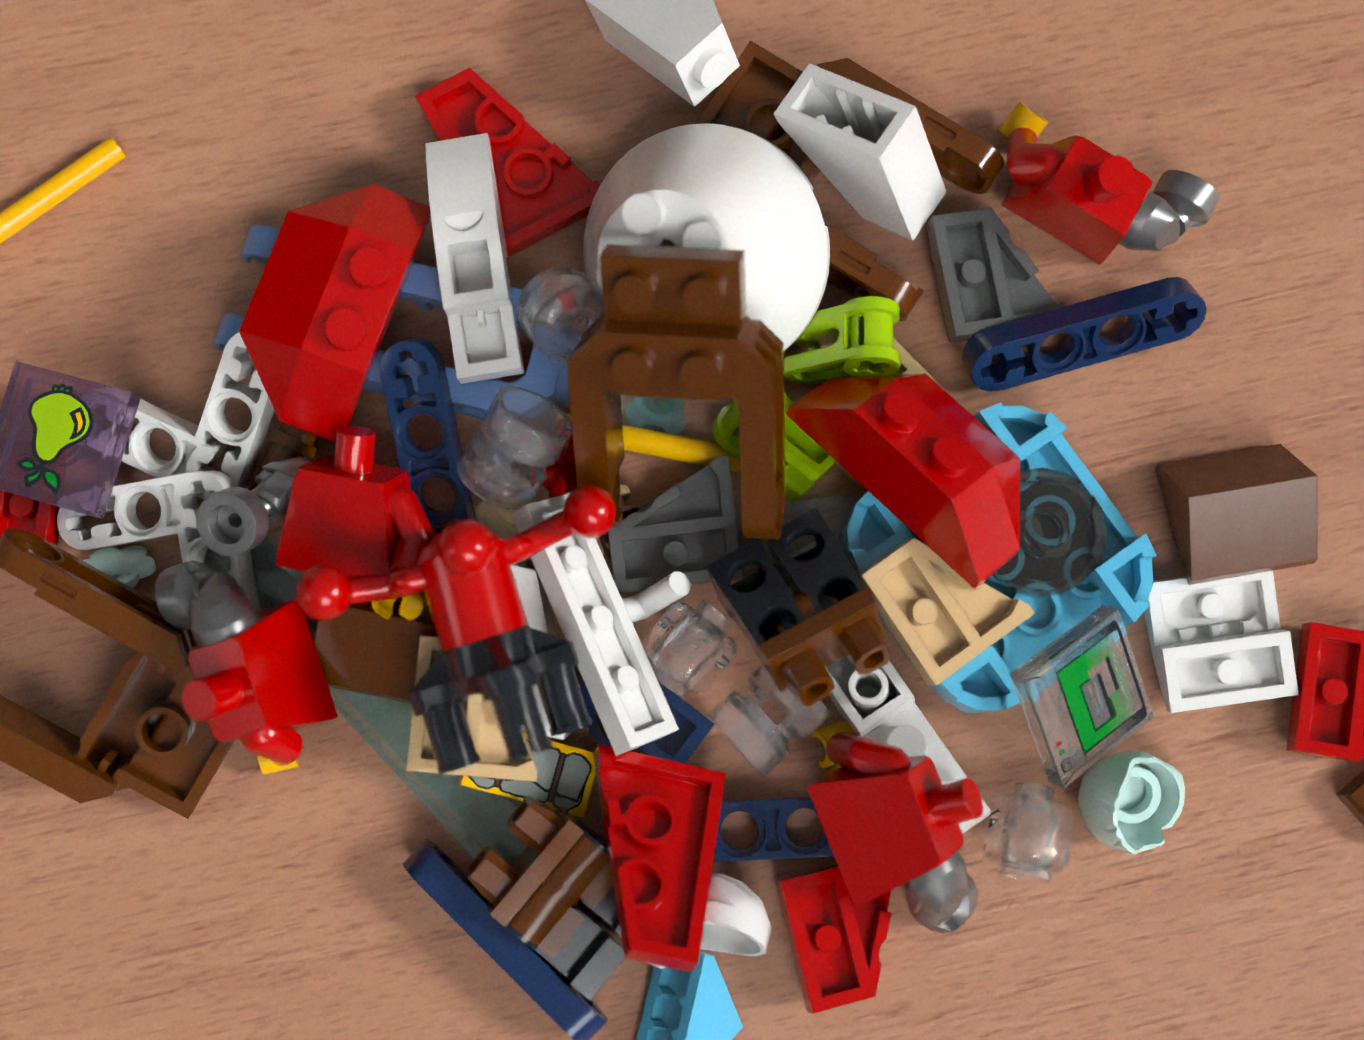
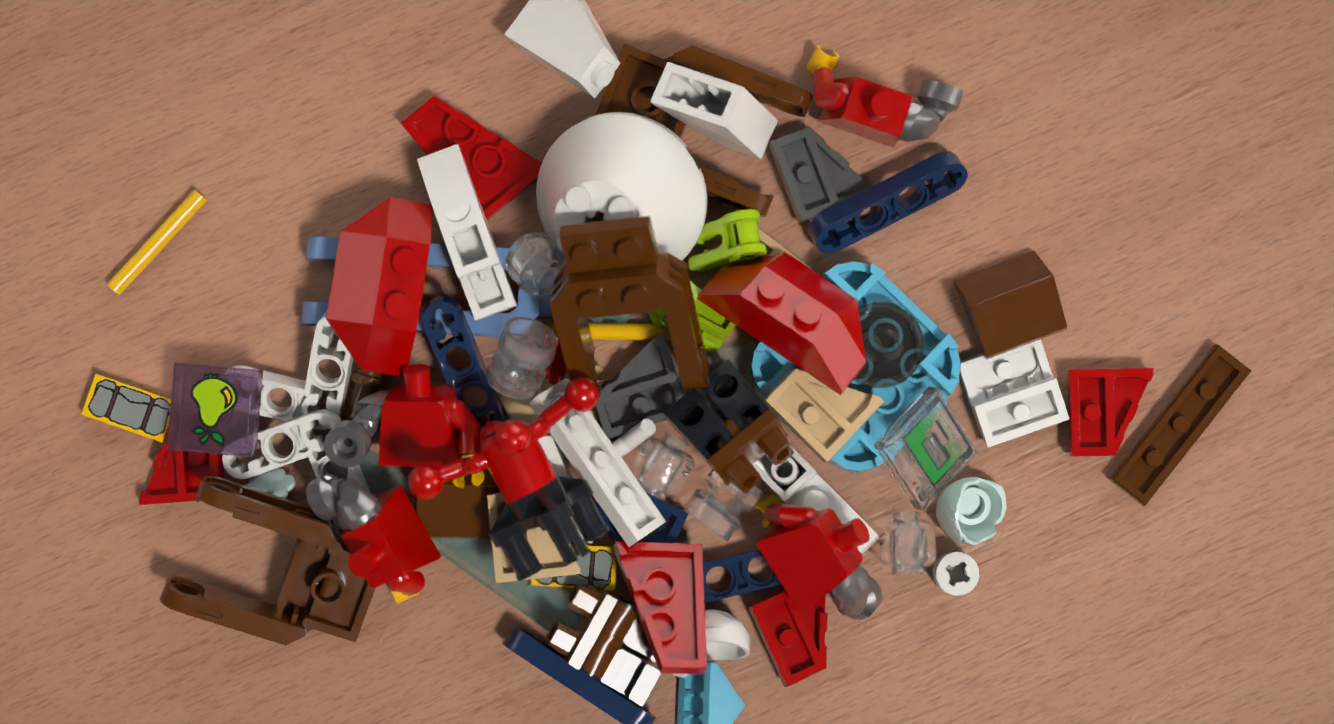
camera: 10 degrees left, 5 degrees up
none -> white wheel [933,552,979,596]

